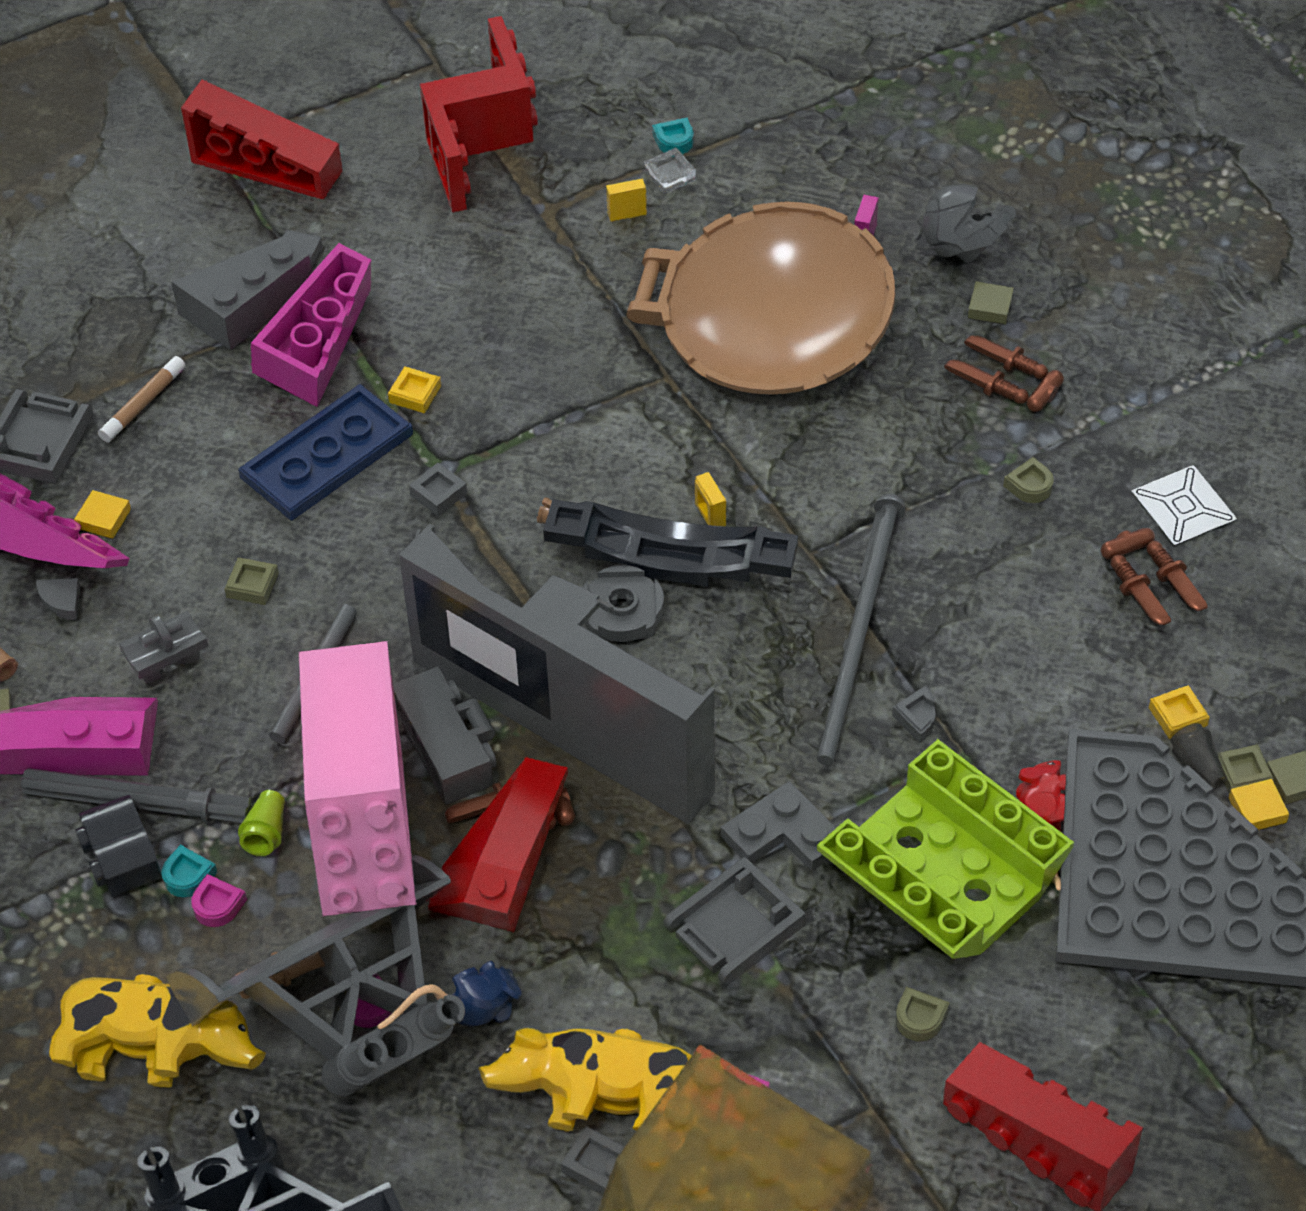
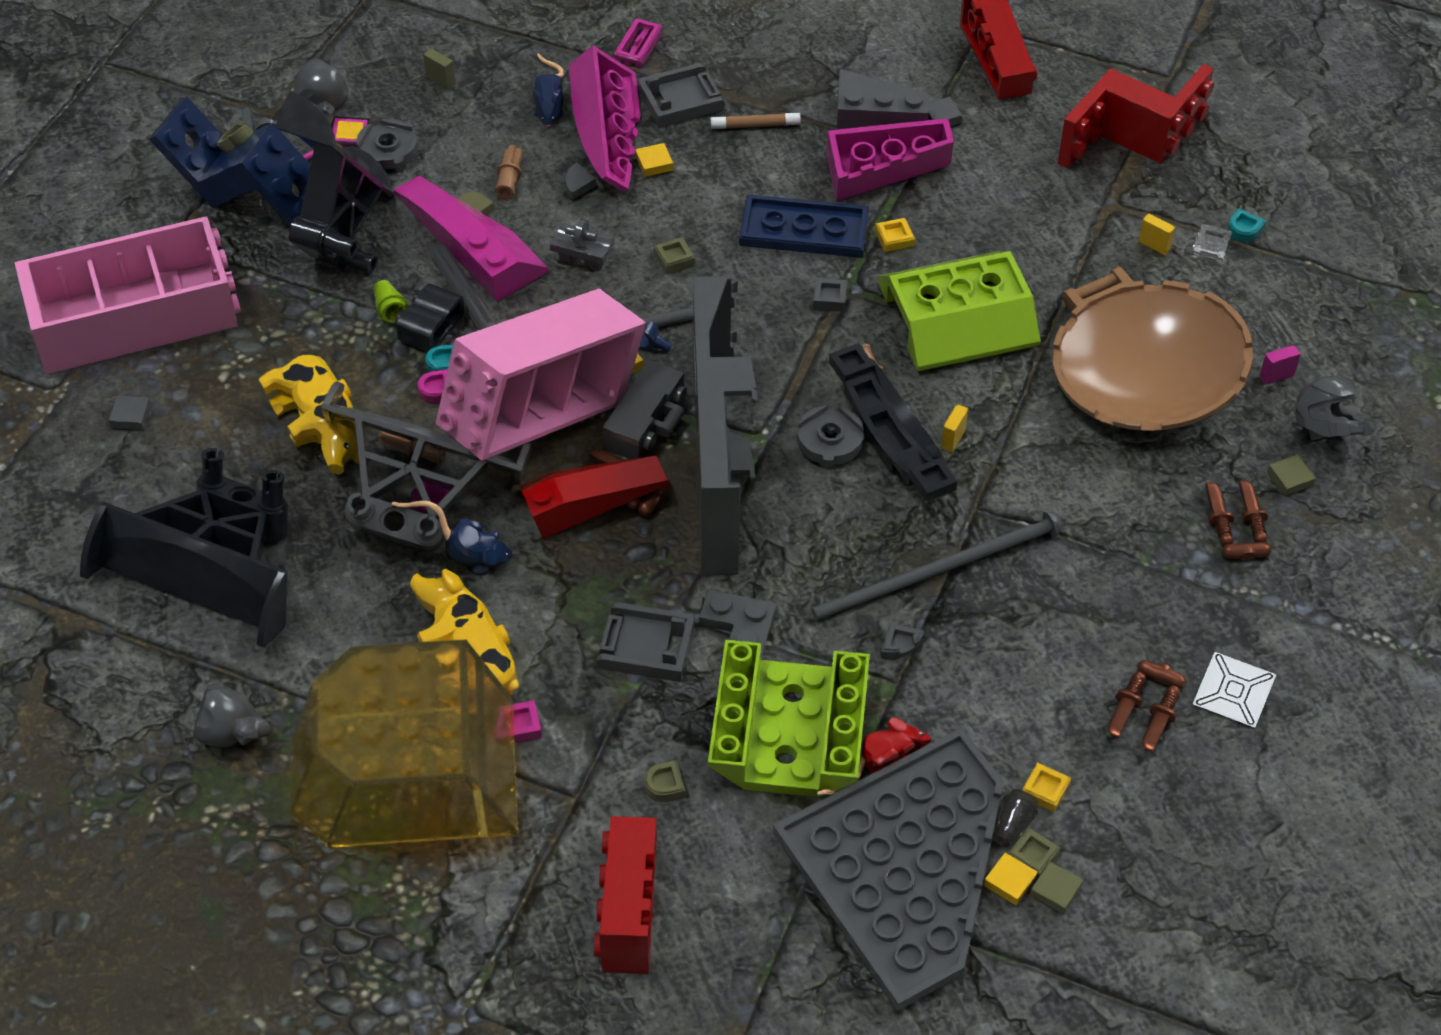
camera: 50 degrees right, 0 degrees up
olive tile [1003,457,1054,503] -> none
none -> lime cone [373,280,408,324]
none -> lime slope [877,251,1041,371]

